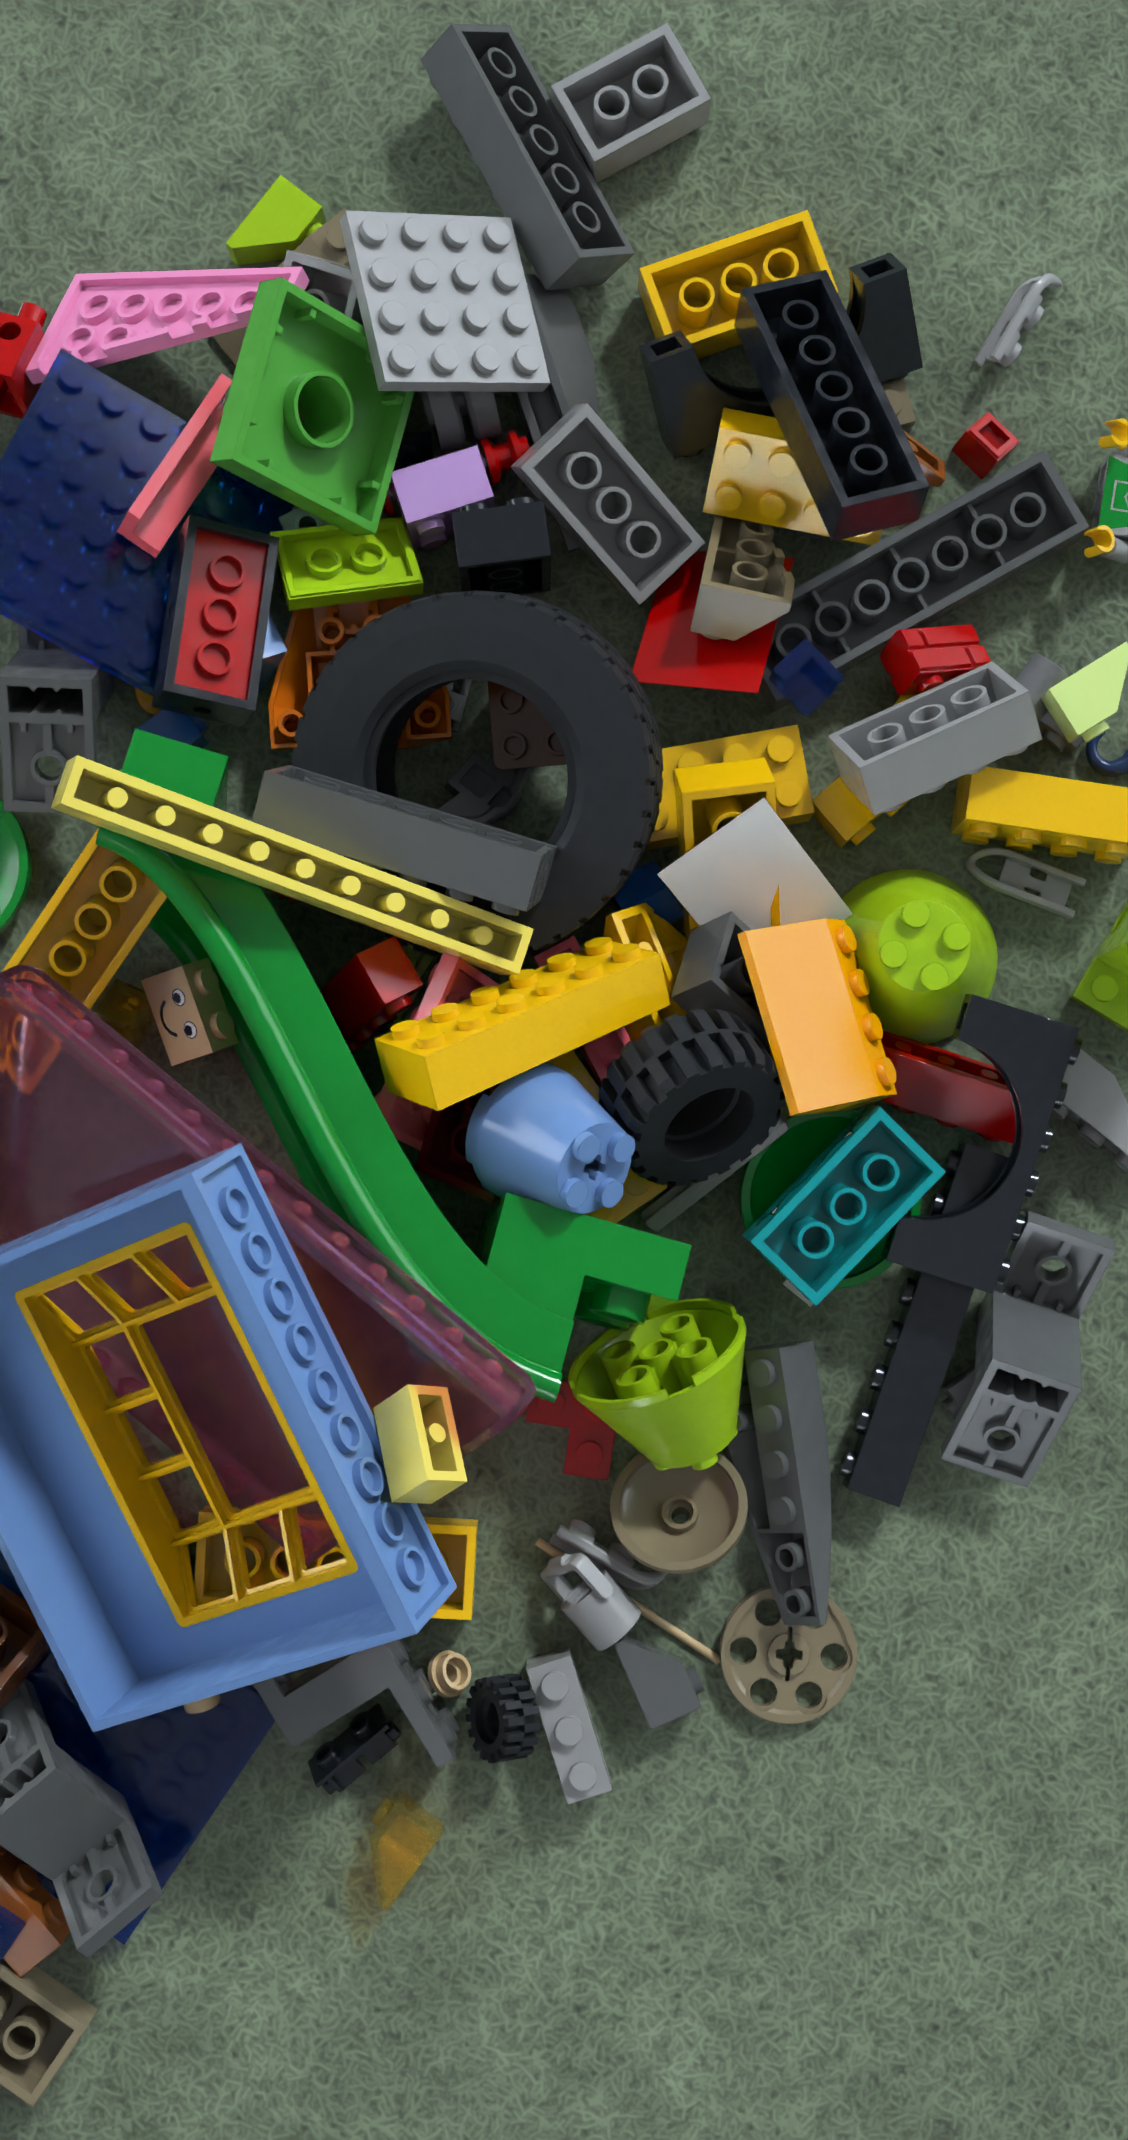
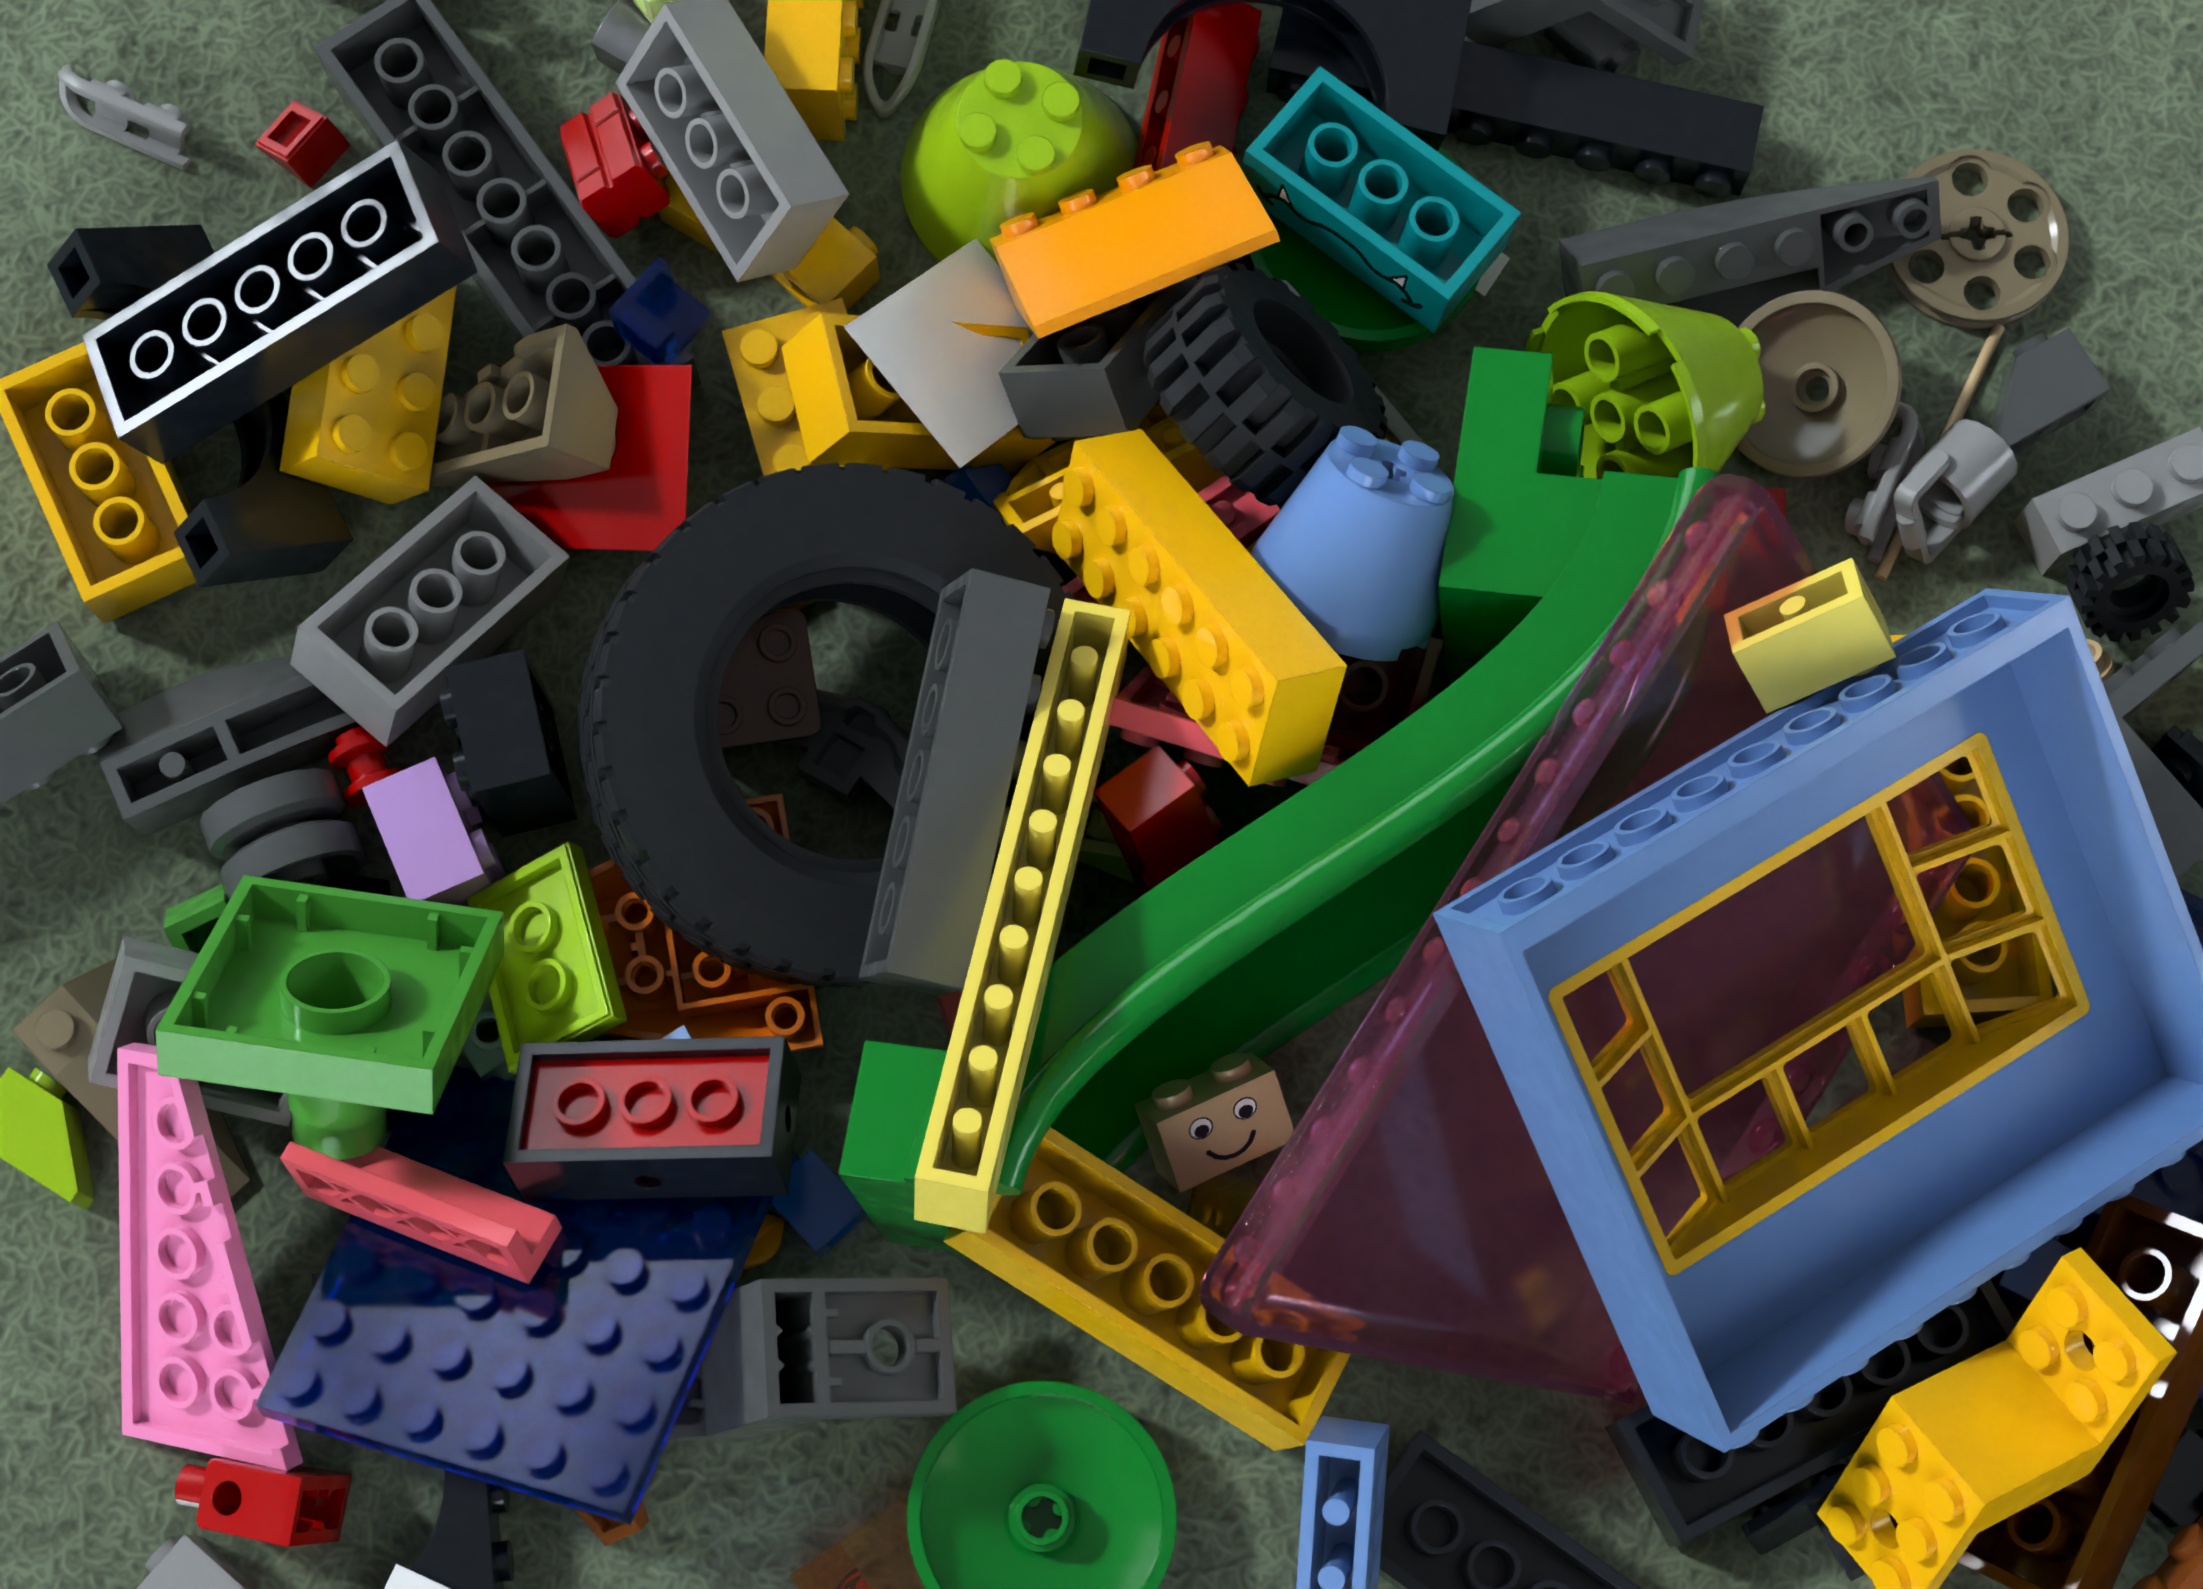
camera: 90 degrees left, 10 degrees down
light grey plate [339,210,551,392] -> none

